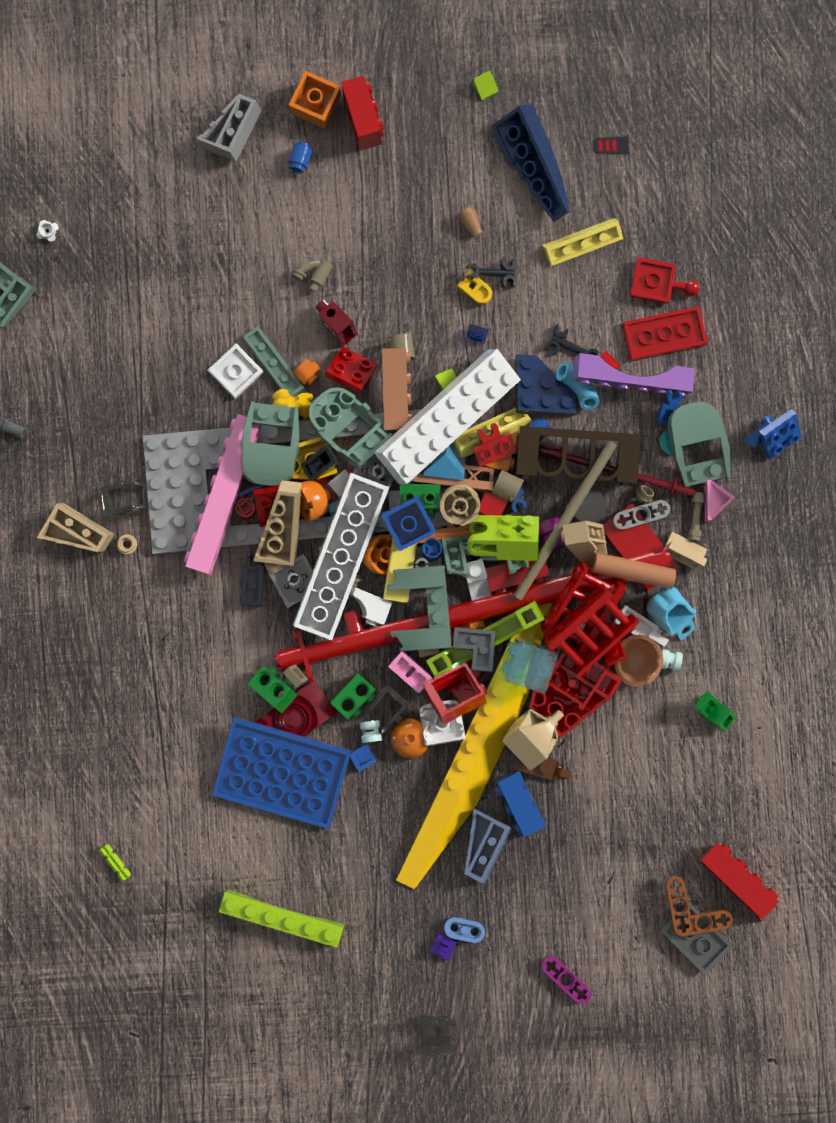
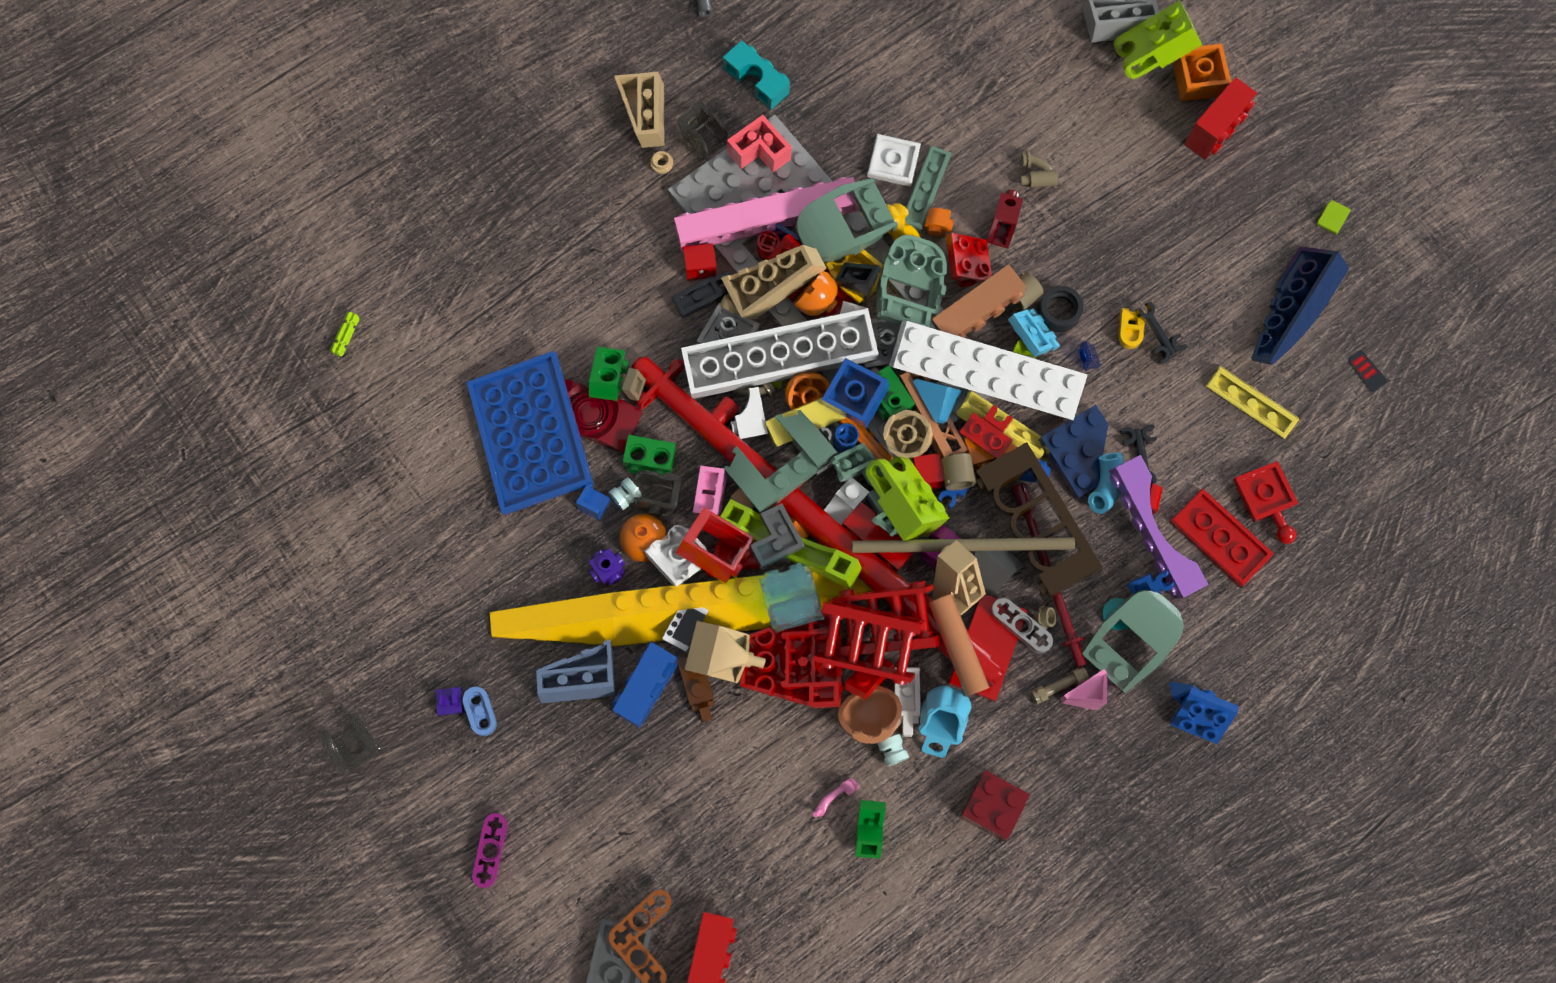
camera: 55 degrees right, 10 degrees down
lime arch [219,890,344,948] -> none
blue brick [288,142,312,173] -> none
medium nougat cone [458,207,483,238] -> none
tan panel [663,532,707,571] -> none
none -> dark purple brick [589,548,625,588]
none -> black sticker [662,607,709,651]
none -> red piece [683,243,717,281]
none -> teal arch [723,40,790,110]
none -> coral brick [727,115,792,172]
none -> bright pink piece [813,778,859,817]
none -> dark red brick [959,770,1031,842]
none -> medium azure plate [1008,308,1060,357]
none -> black tyre [1038,285,1084,332]
none -> lime brick [1114,0,1202,79]

